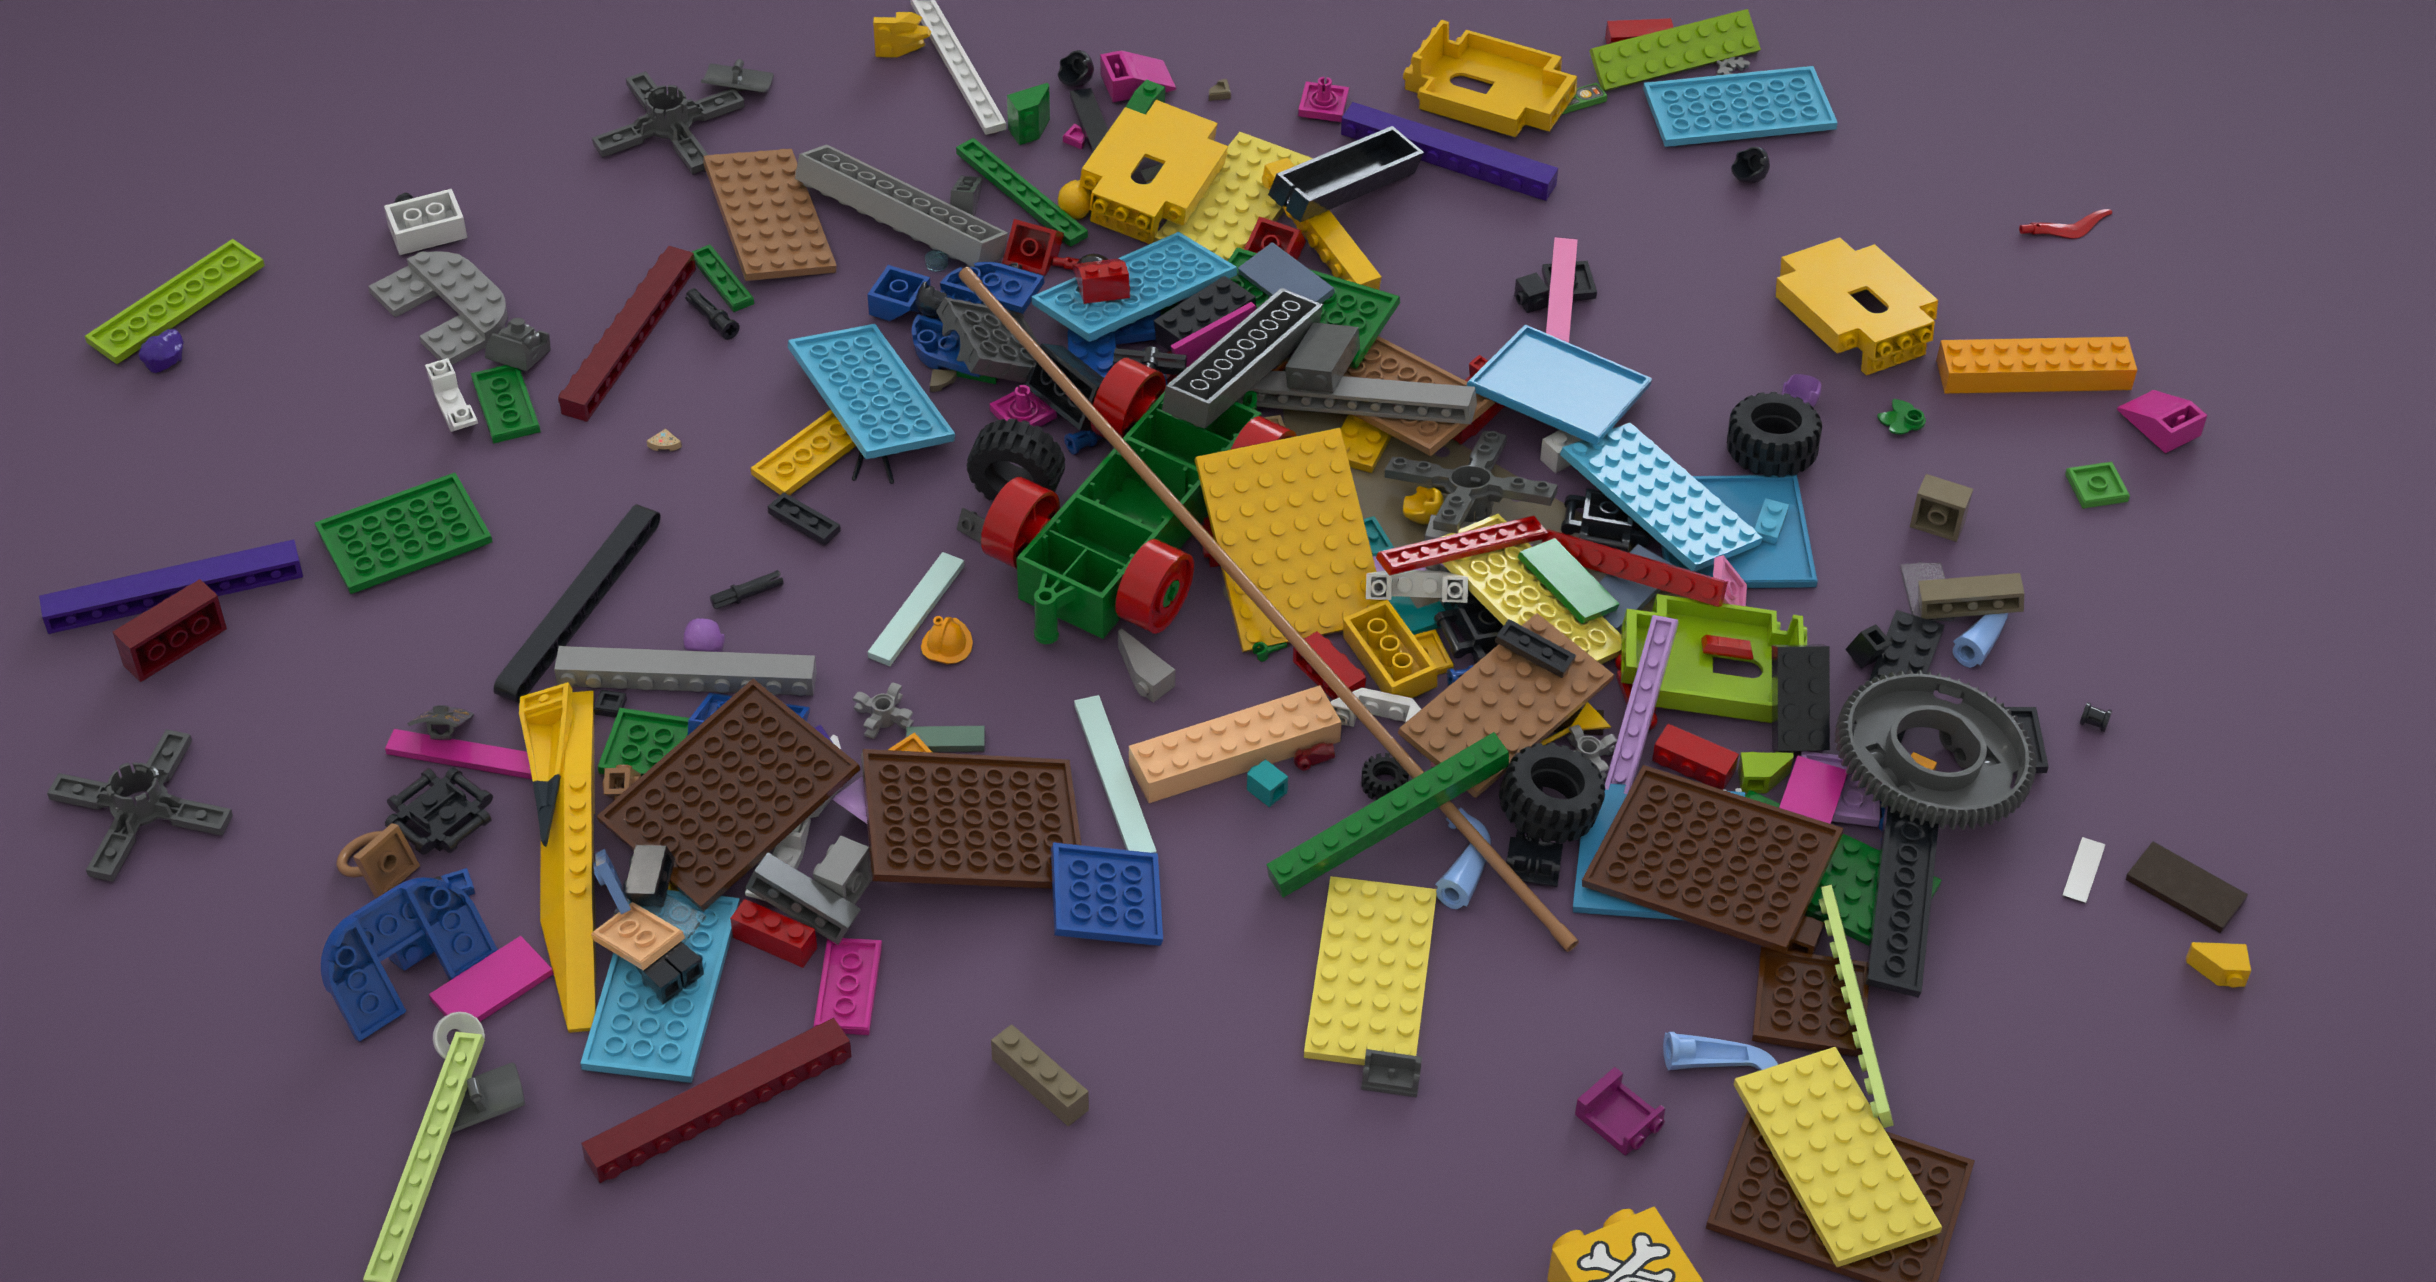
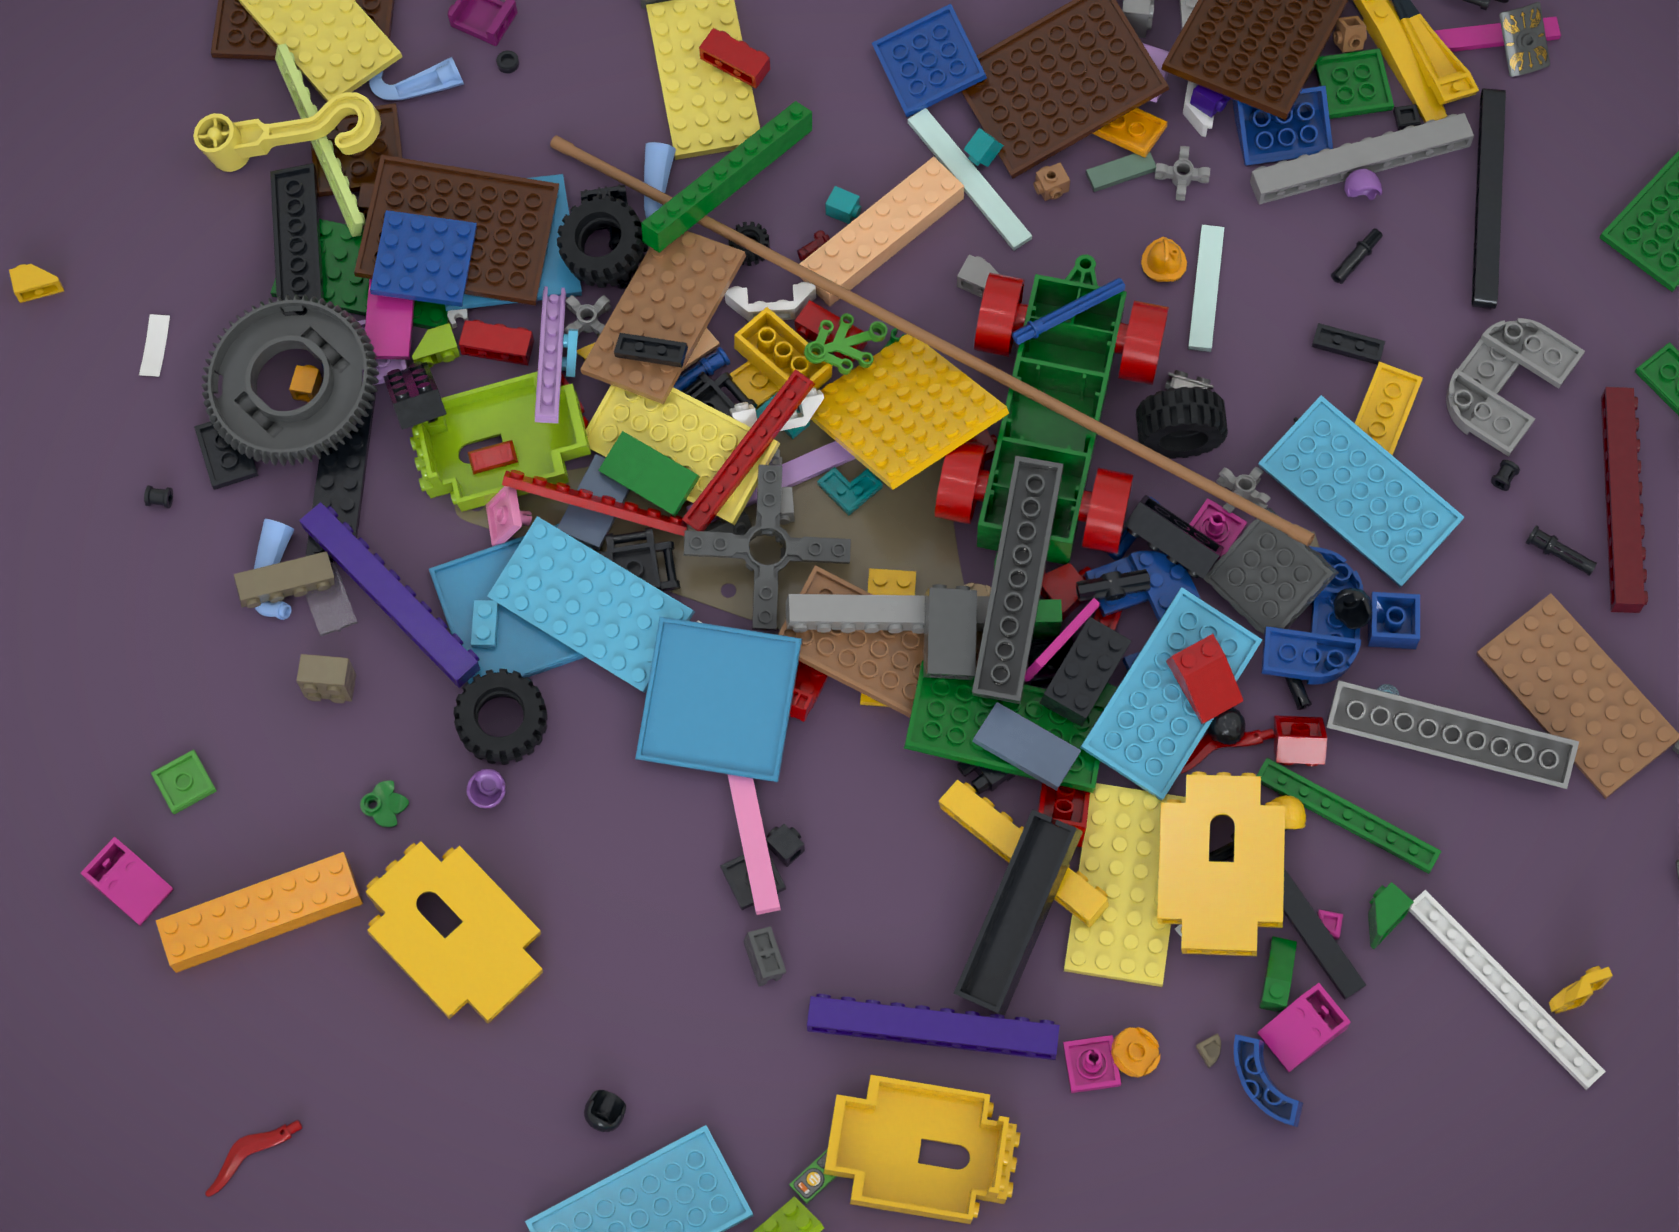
camera: 165 degrees right, 20 degrees up
tan tile [647,429,682,451] -> none
green tile [692,244,754,312] -> none
dark grey slope [950,175,983,216] -> none
black hair [1058,50,1094,87] -> none
yellow hair [1403,486,1444,525] -> none
black brick [1845,624,1892,668] -> none
dark brown tile [2125,841,2248,933] -> none
none -> light yellow piece [193,92,381,172]
none -> dark purple brick [299,502,481,688]
none -> blue plate [370,210,477,307]
none -> black tile [496,50,519,74]
none -> medium azure plate [561,329,578,377]
none -> red brick [699,28,770,89]
none -> dark grey hinge [743,926,786,986]
none -> bright green plant [804,313,888,375]
none -> teal brick [963,128,1004,167]
none -> blue axle [1012,278,1125,344]
none -> medium nougat brick [1033,162,1070,201]
none -> light orange tile [1111,1027,1160,1078]
none -> light grey pin [1216,467,1271,513]
none -> blue brick [1234,1034,1303,1127]
none -> light grey plate [1446,318,1585,457]
none -> black bush [1491,459,1520,491]

